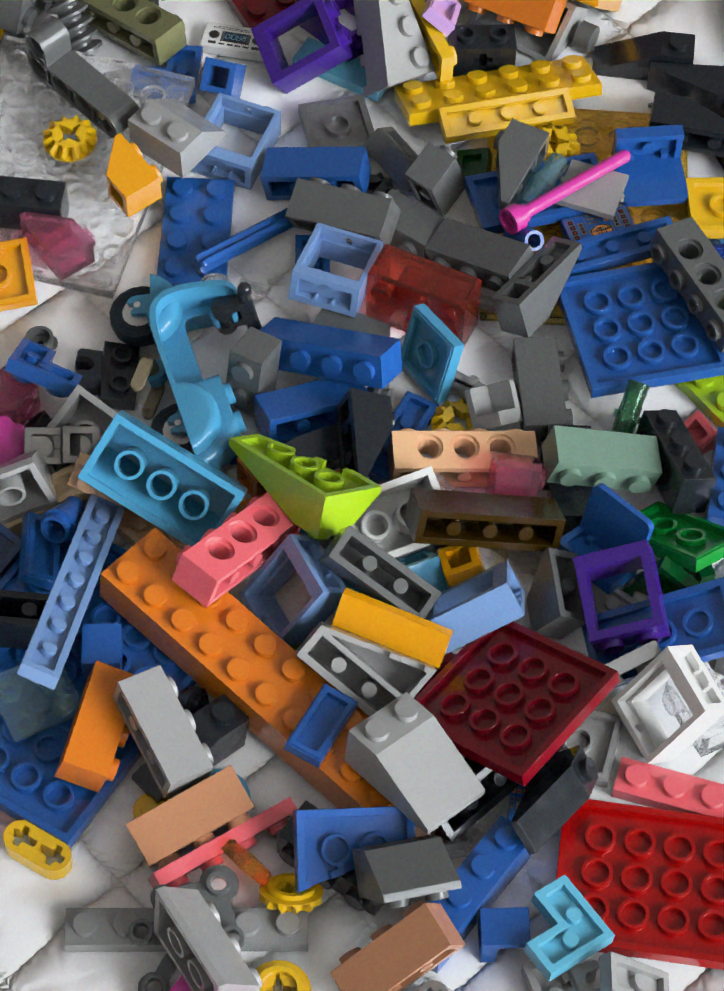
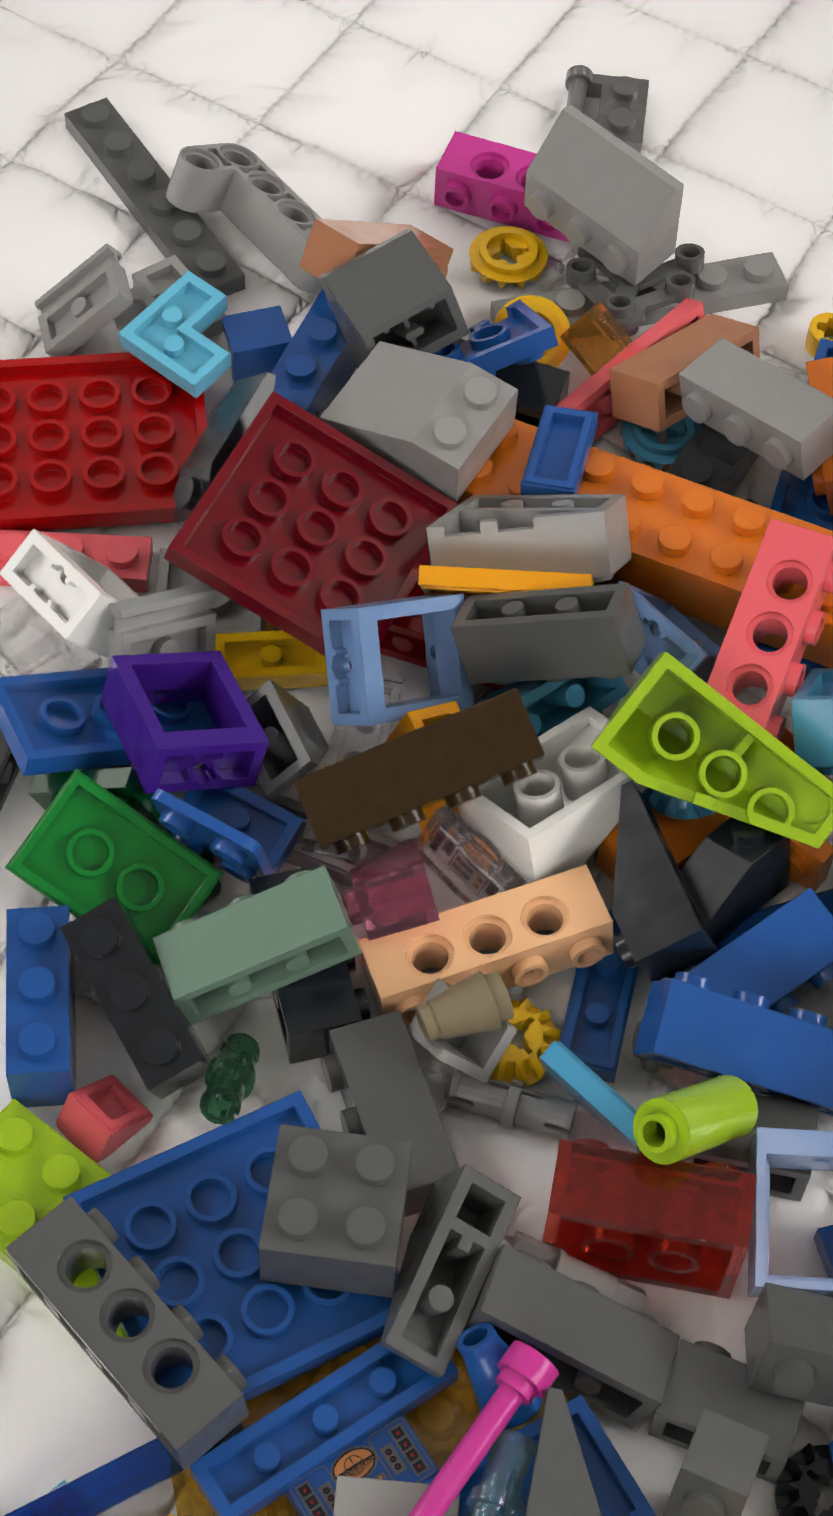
camera: 165 degrees right, 0 degrees up
none -> dark grey brick [259,1124,413,1298]
none -> dark tan cone [415,970,514,1043]
none -> lime brick [633,1075,758,1165]

